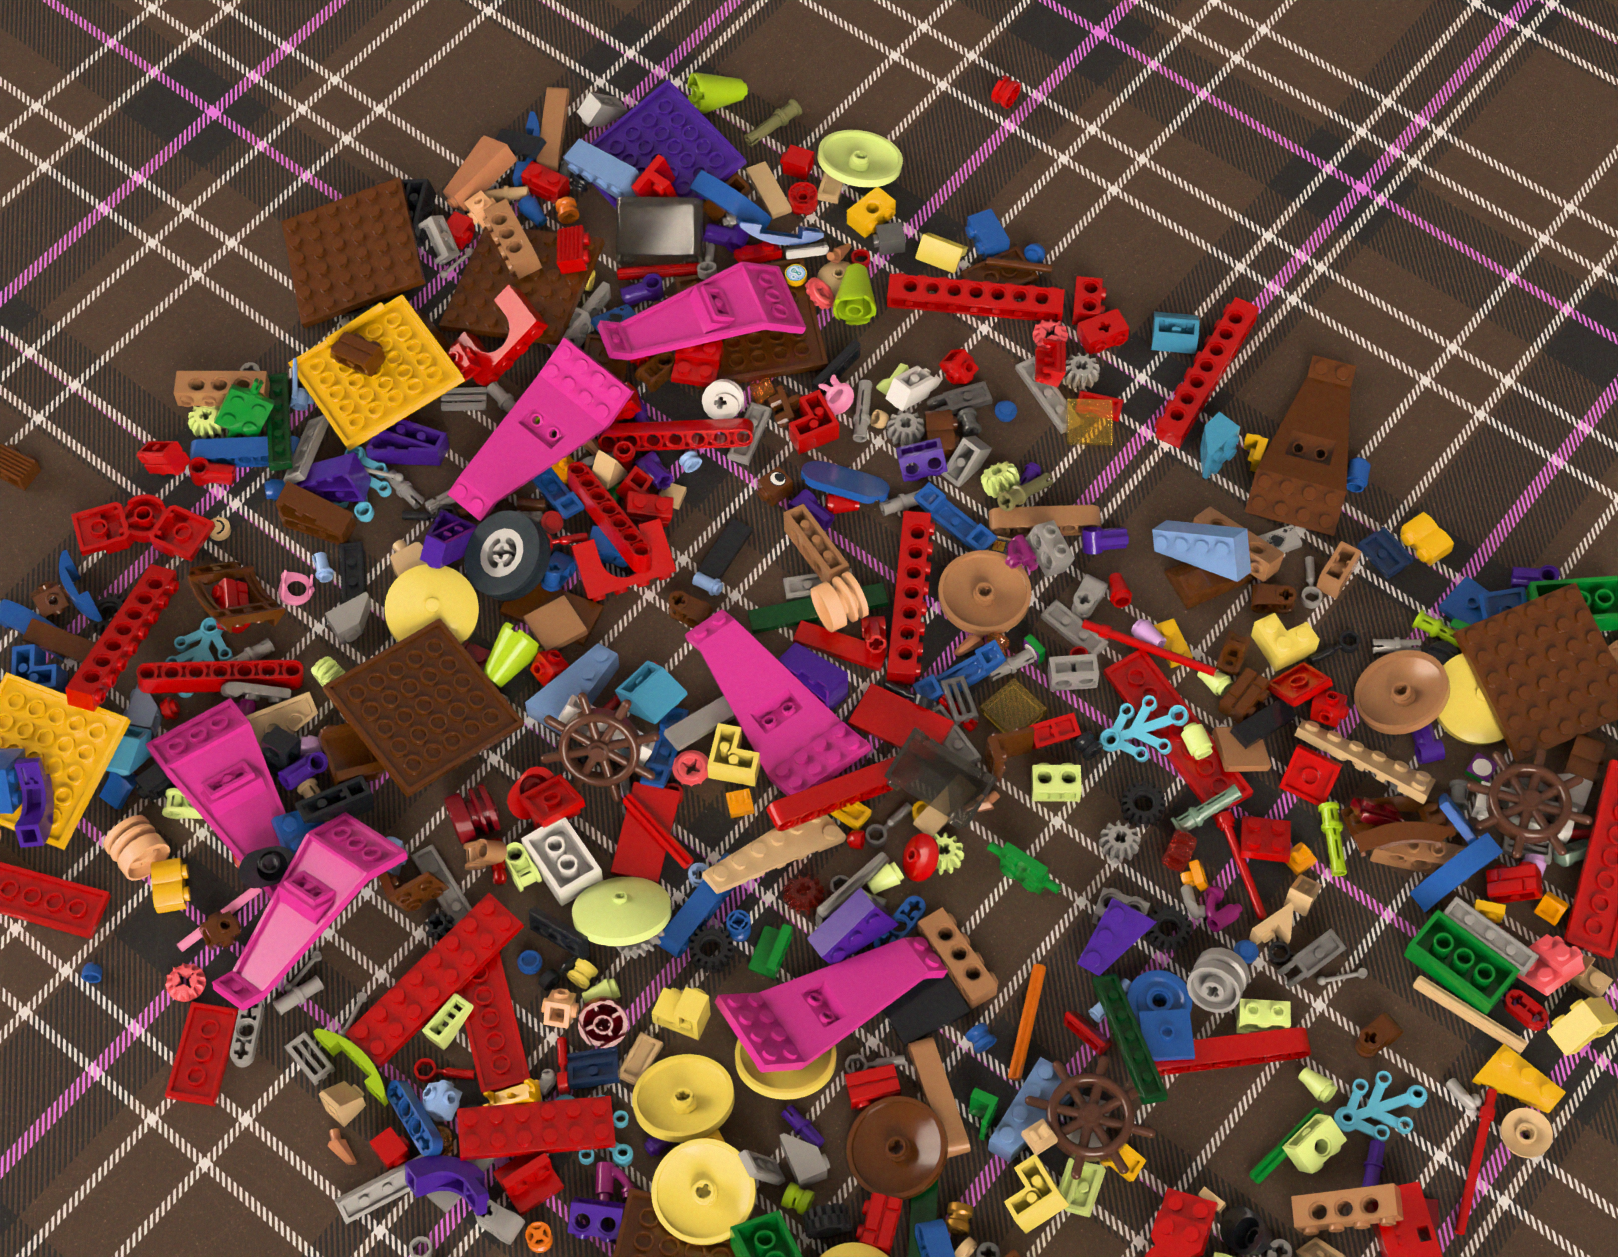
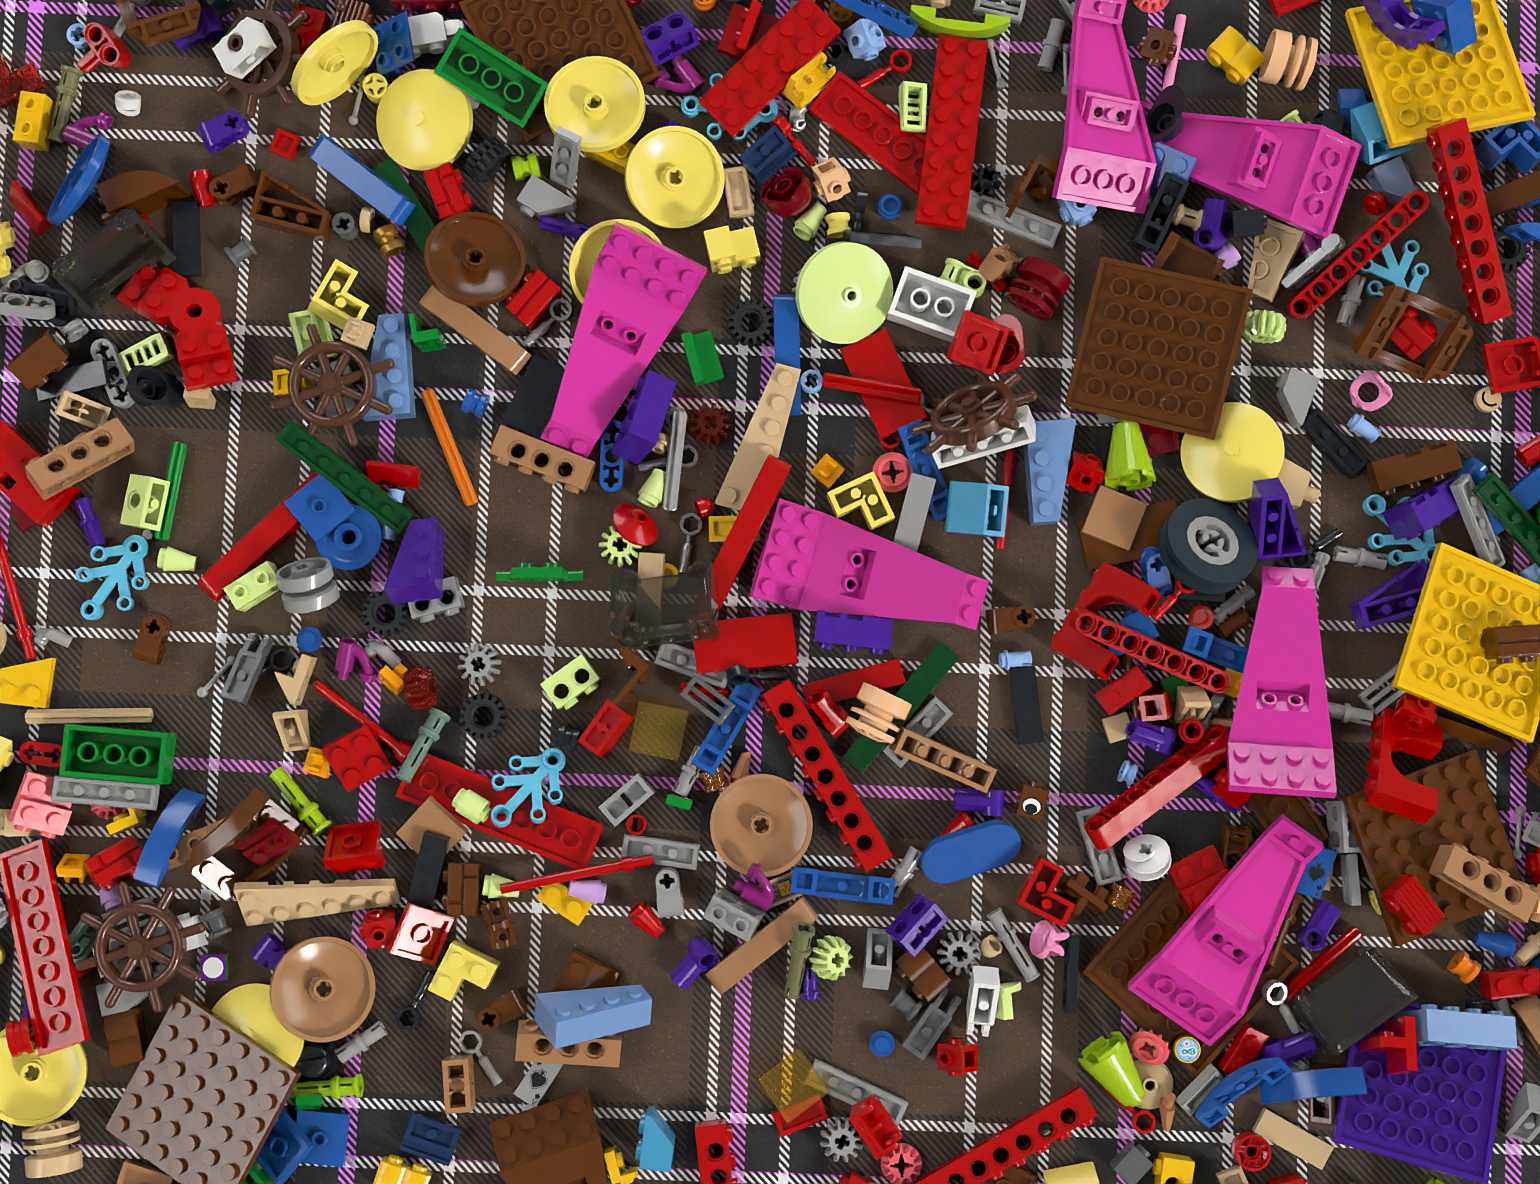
camera: 140 degrees right, 25 degrees up
light grey hinge [364,467,404,482] -> none
blue wheel [726,910,751,942] -> none
blue tile [1438,793,1477,845] -> none

